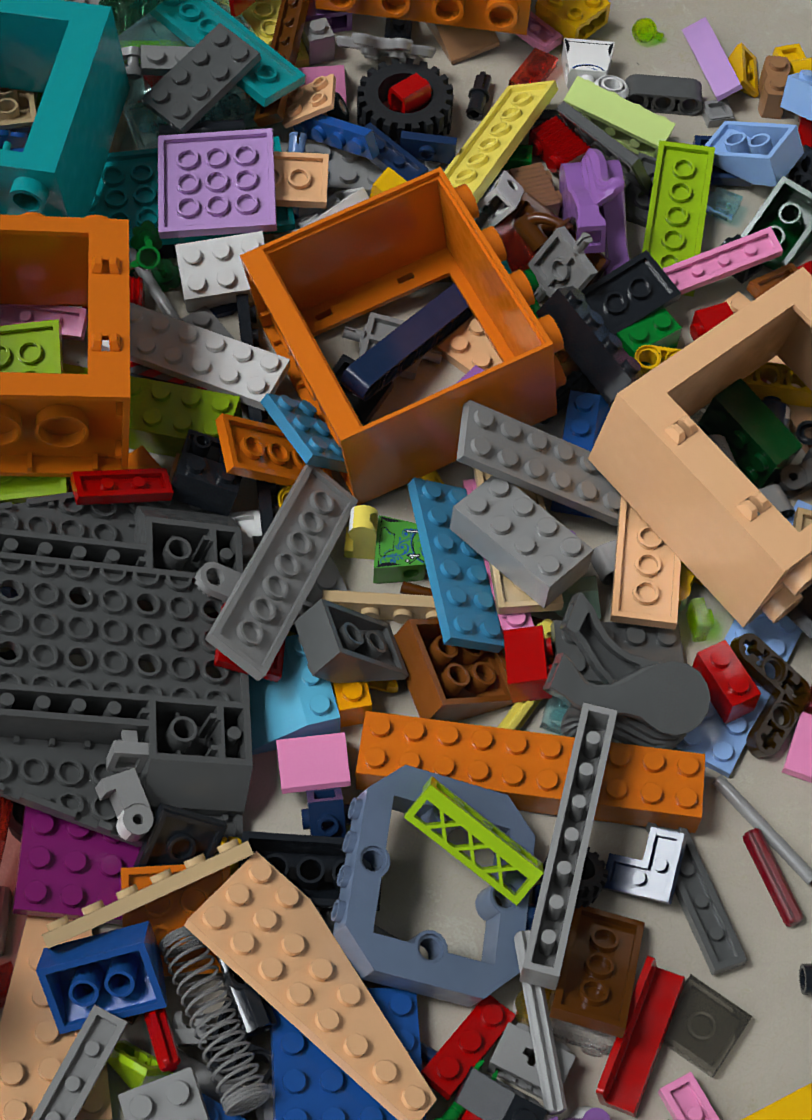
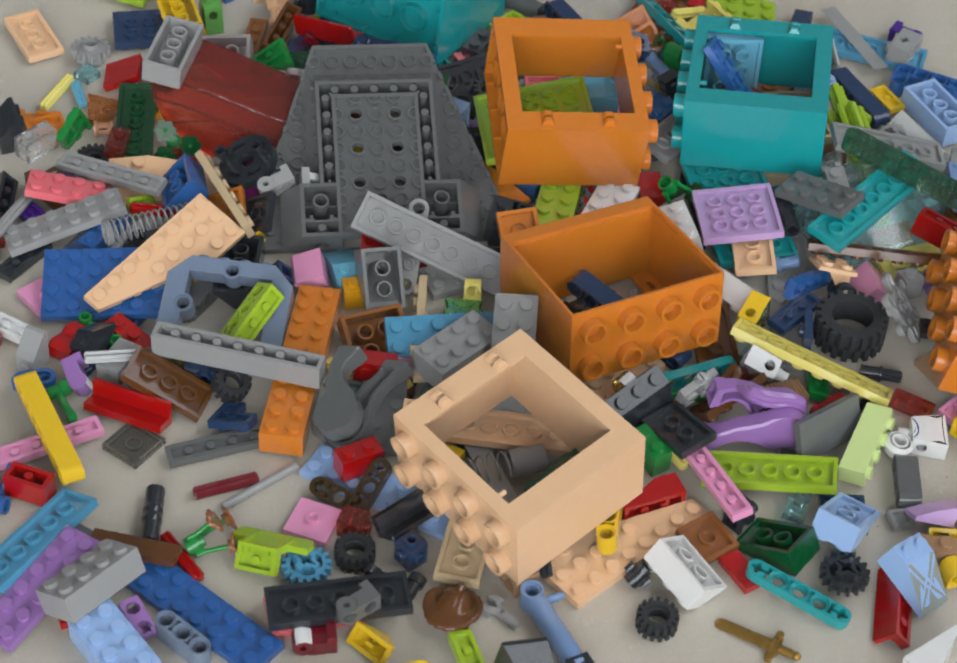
camera: 90 degrees right, 15 degrees down
red plate [70,468,174,505] -> none
red brick [388,73,432,113] -> none
none -> black piece [214,134,278,189]

